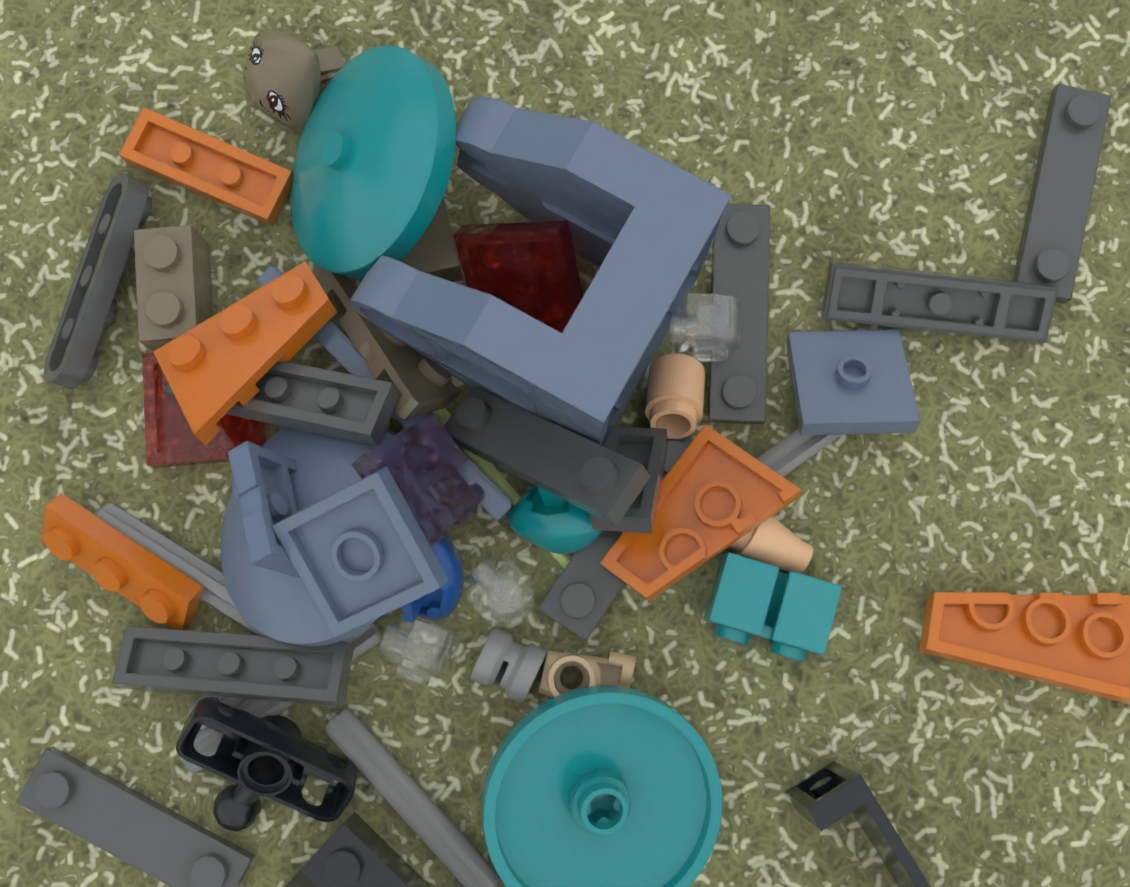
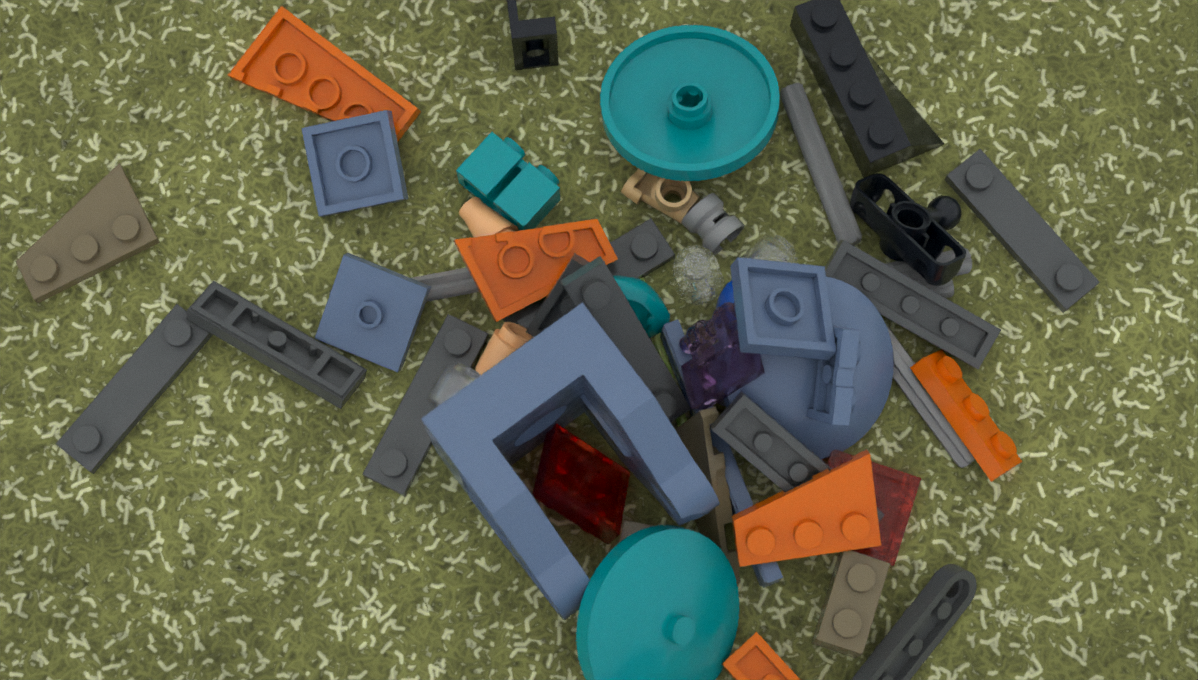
camera: 155 degrees left, 5 degrees down
none -> sand blue plate [301,110,408,217]

